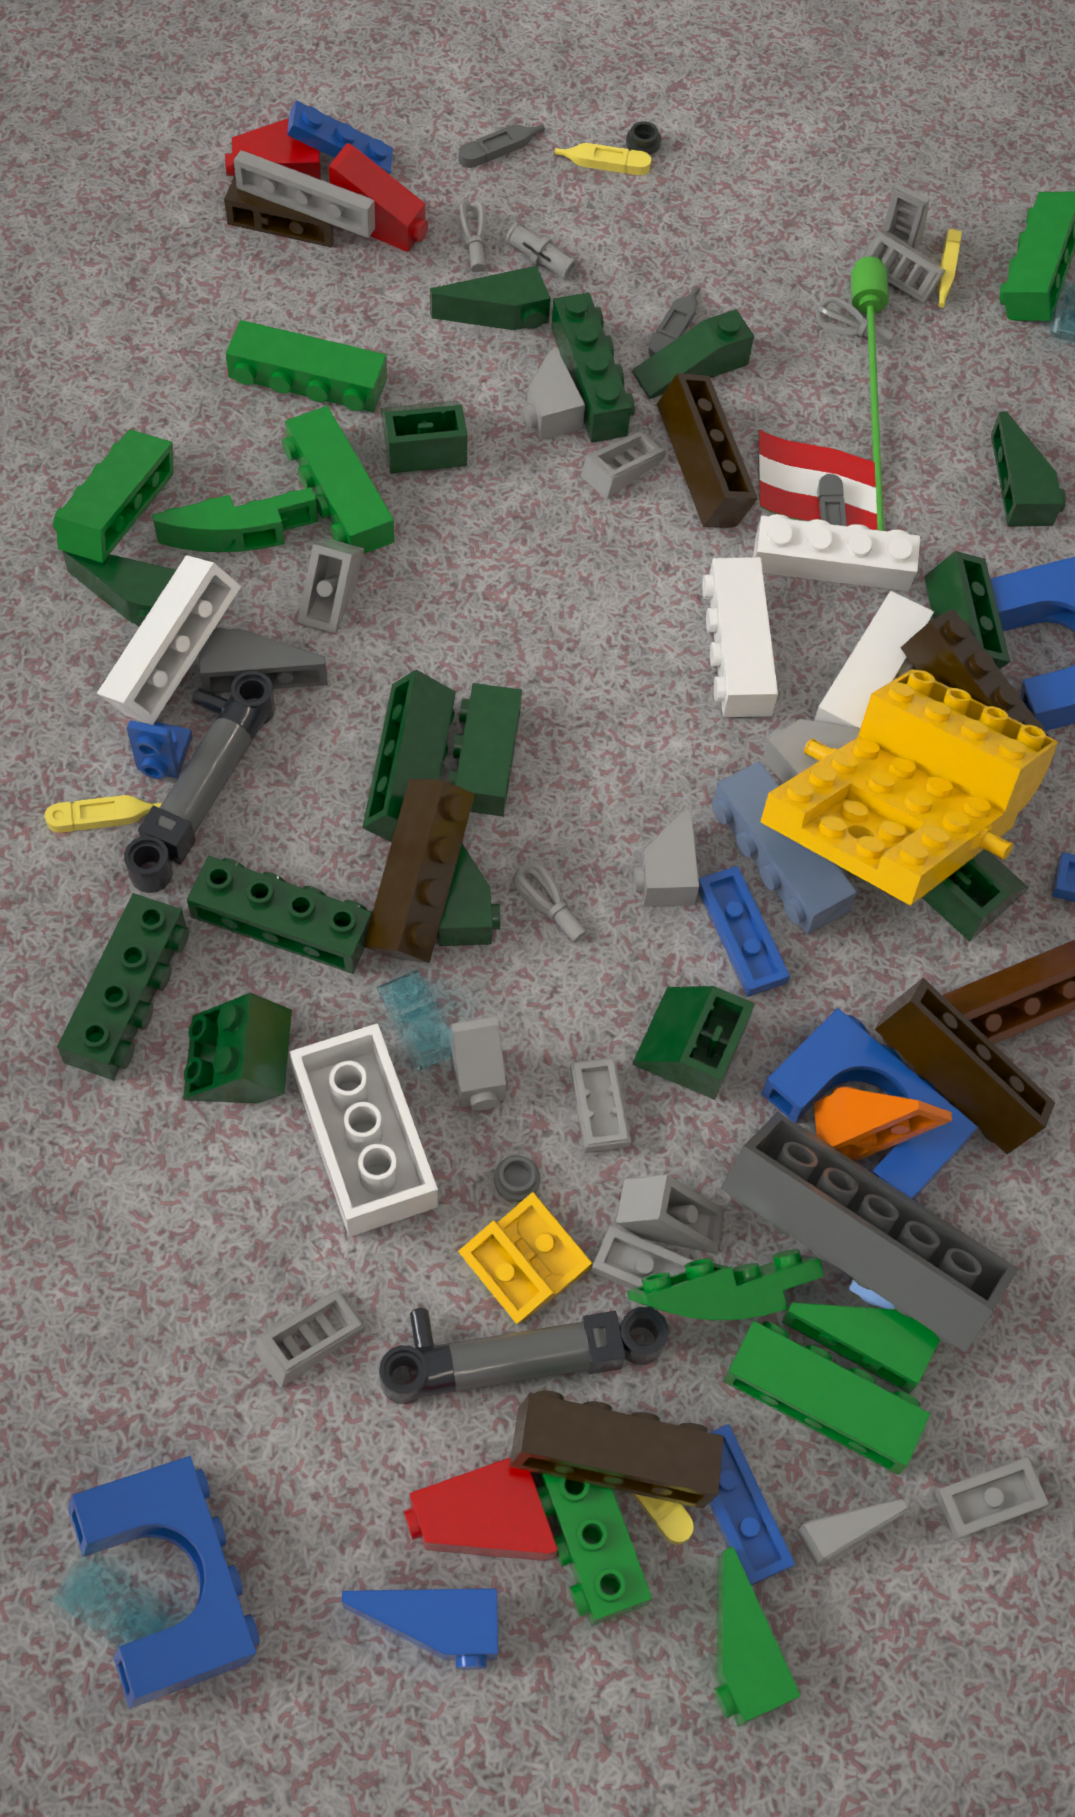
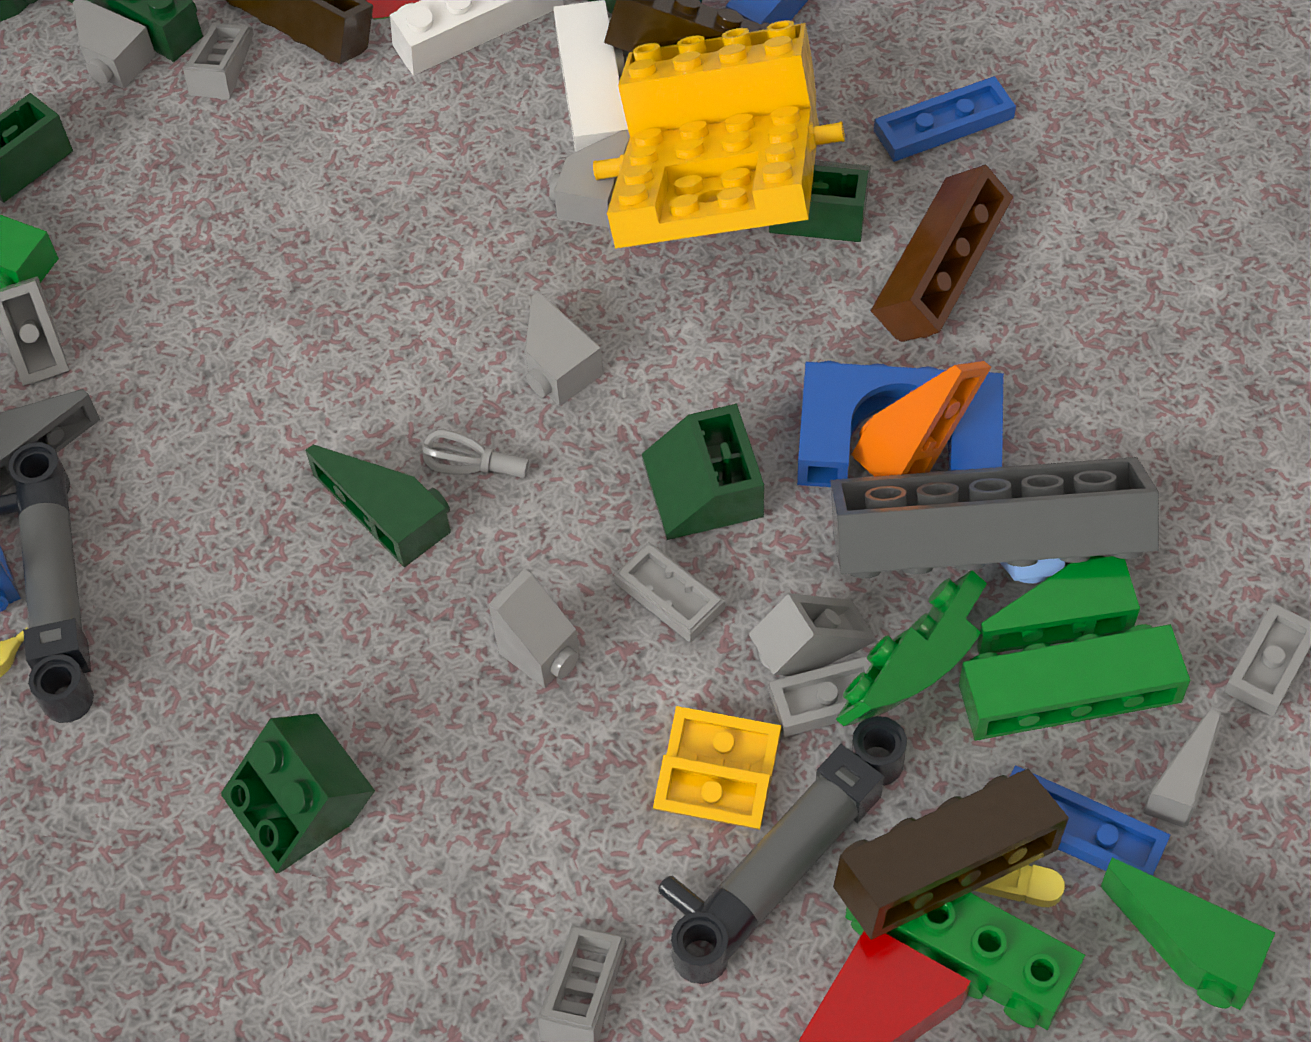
camera: 30 degrees left, 5 degrees down
dark green brick [57,893,189,1081] -> none
dark green brick [186,856,372,974] -> none
white brick [289,1023,438,1237] -> none
dark green brick [362,669,456,843] -> none
dark brown brick [363,779,475,963] -> none
clear light blue slope [377,969,451,1071] -> none
dark green brick [448,683,522,817] -> none
dark grey plate [494,1155,540,1202] -> none
blue plate [698,866,790,997] -> none
white brick [702,557,778,717] -> none
sand blue brick [712,761,857,935] -> none
dark brown brick [875,978,1055,1154] -> none

